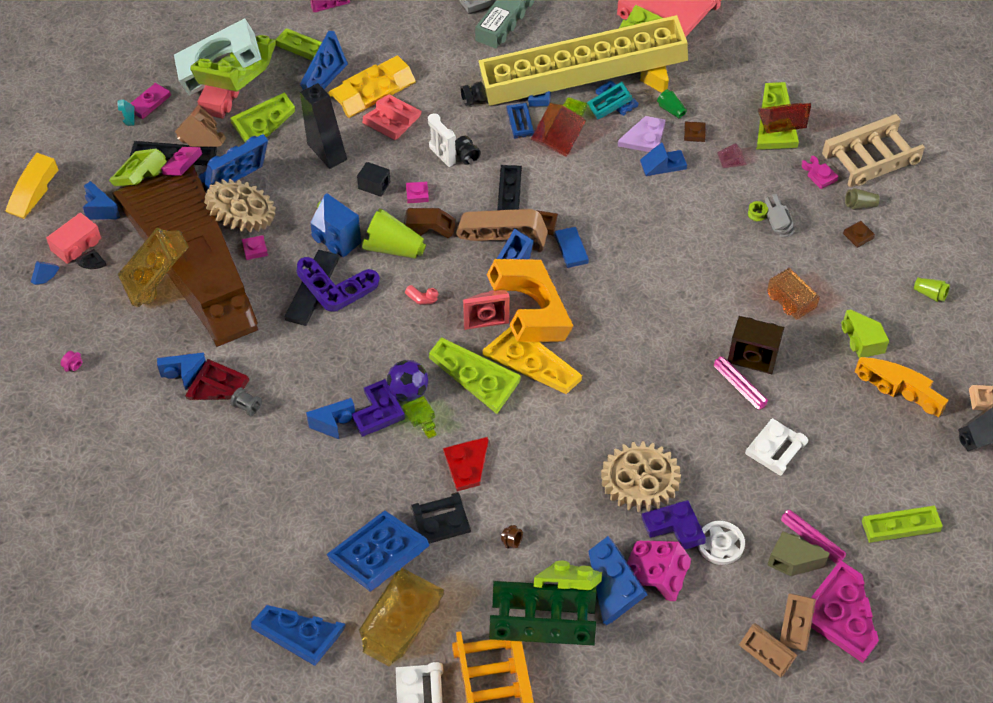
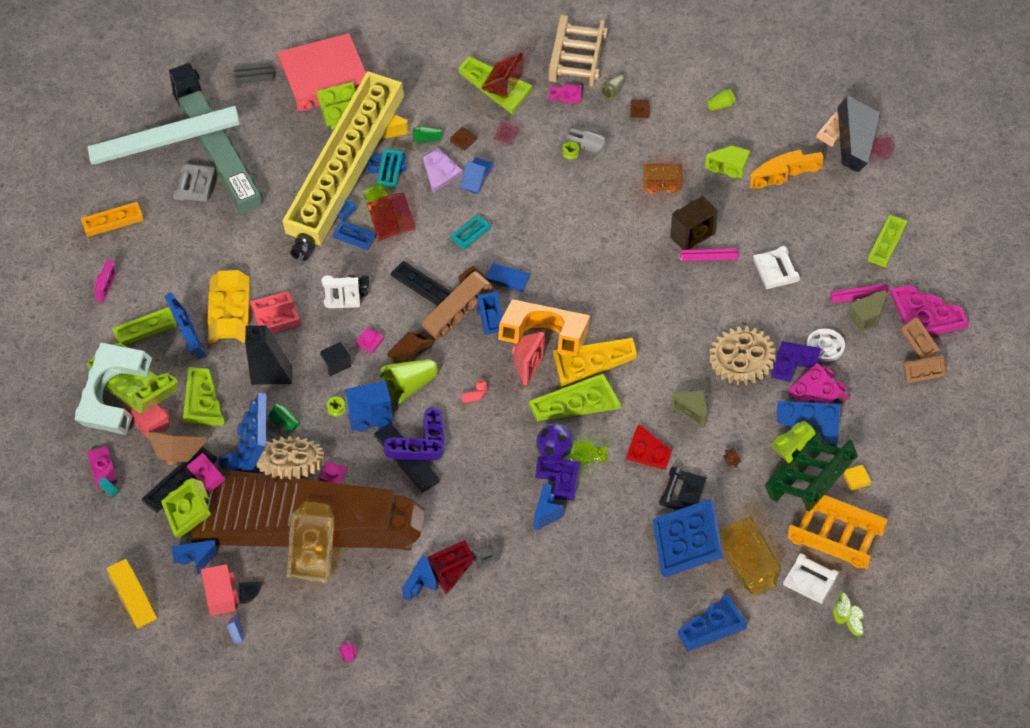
camera: 55 degrees left, 0 degrees up
none -> green cone [268,403,300,432]
none -> teal tile [450,215,491,250]
none -> olive slope [671,391,707,428]
none -> yellow tile [843,465,871,490]

